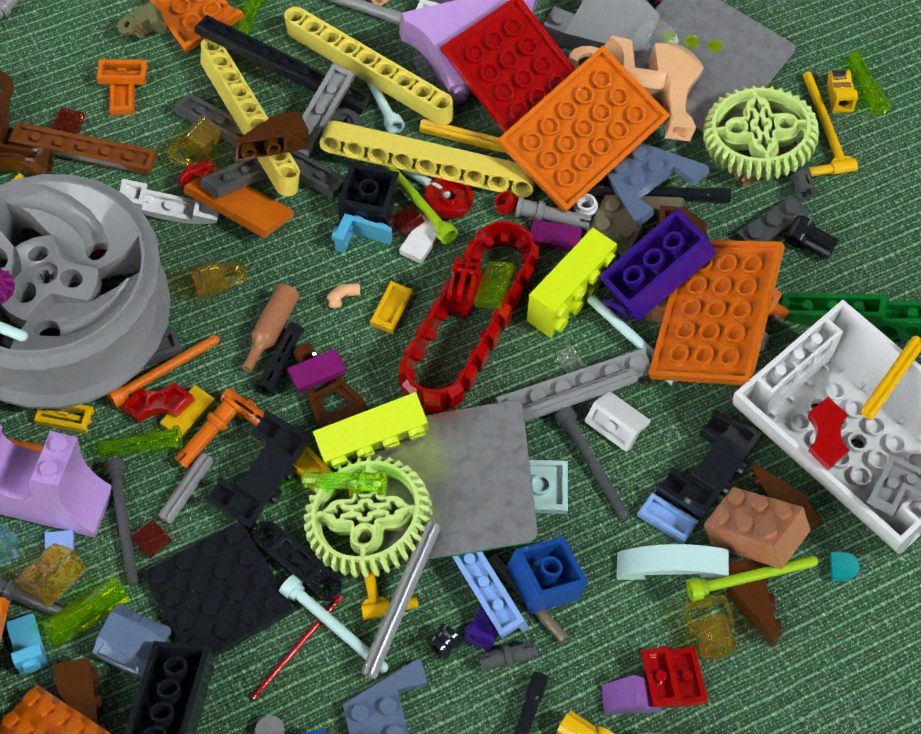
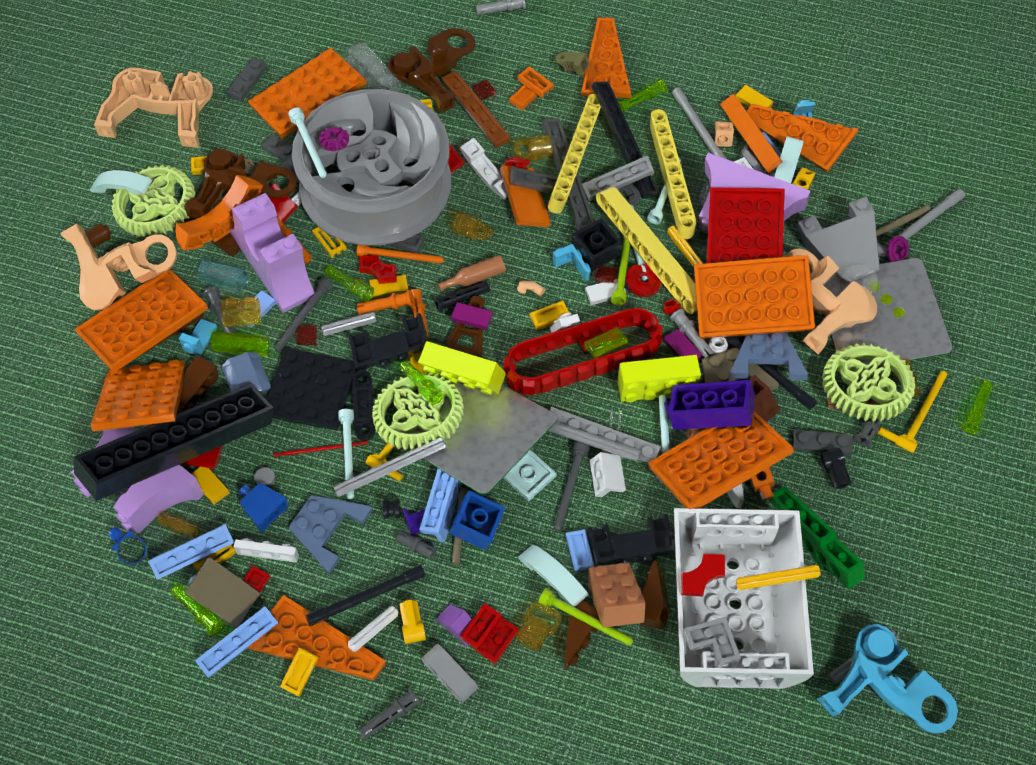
camera: 45 degrees right, 0 degrees up
reddish brown slope [234,111,309,162] -> none
red arm [446,256,482,304] -> none
yellow leg [827,69,858,113] -> none
teal tile [829,552,860,582] -> none
none -> white plate [550,312,580,332]

